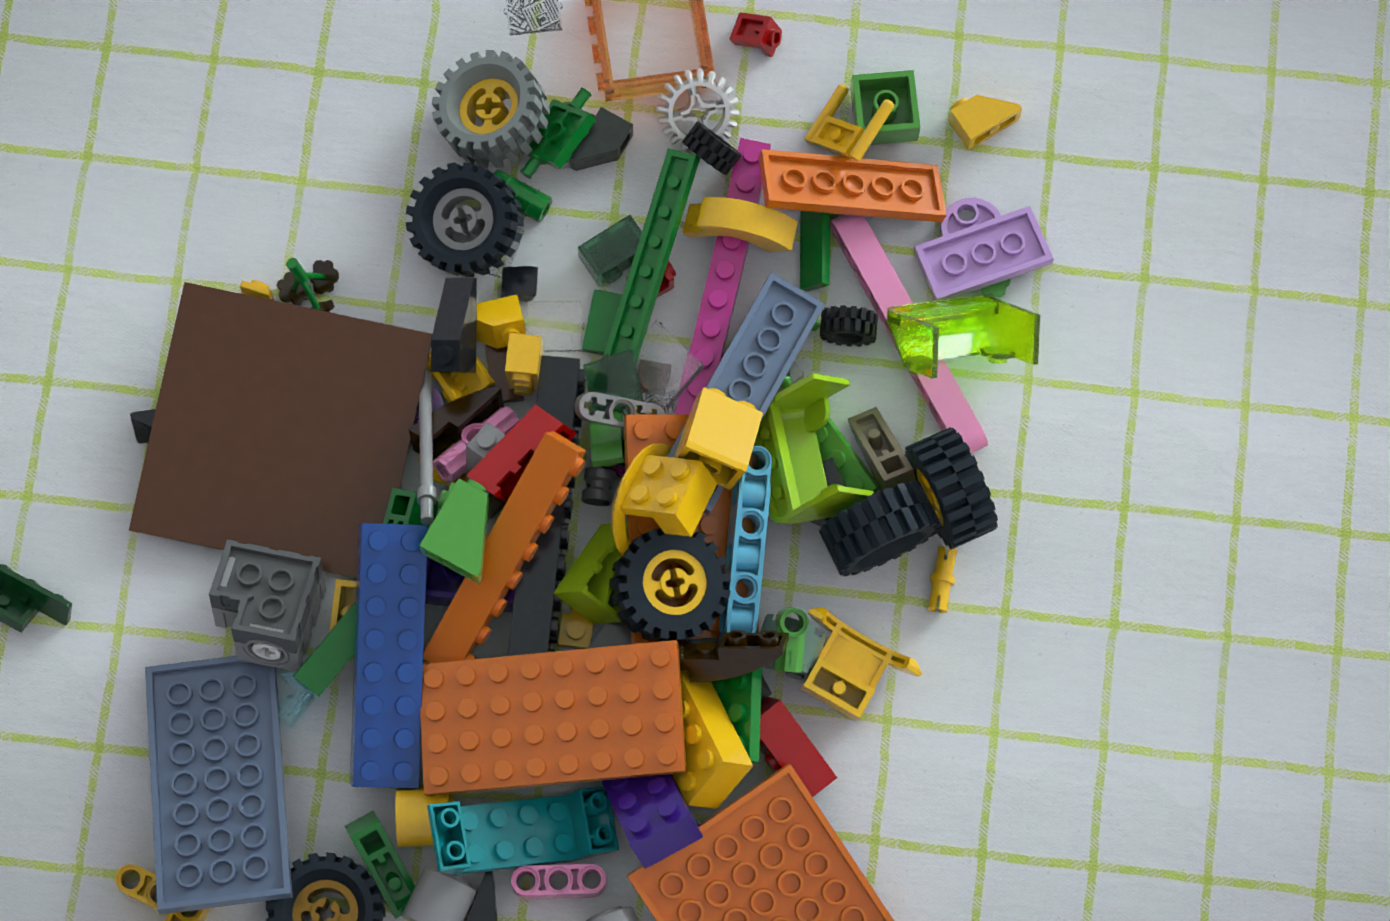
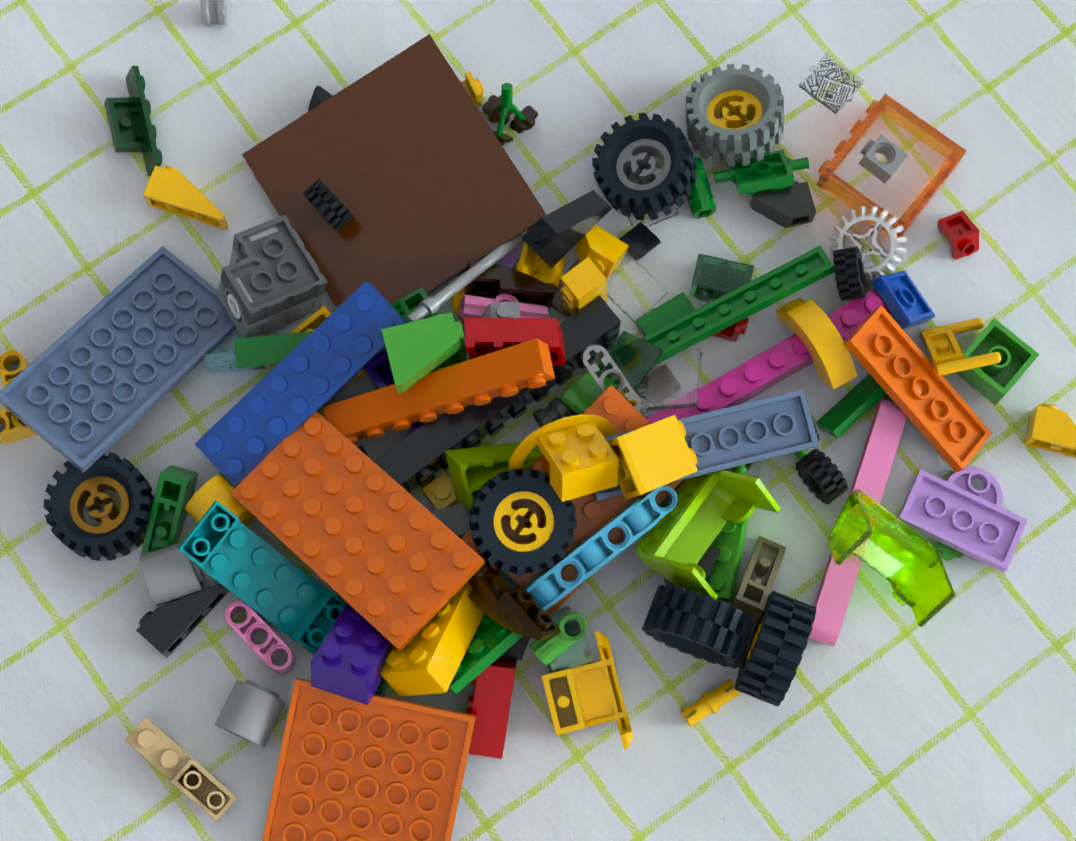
camera: 45 degrees right, 0 degrees up
none -> yellow slope [143,165,228,230]
none -> black tyre [302,179,354,232]
none -> light grey brick [859,134,908,184]
none -> blue tile [871,271,935,329]

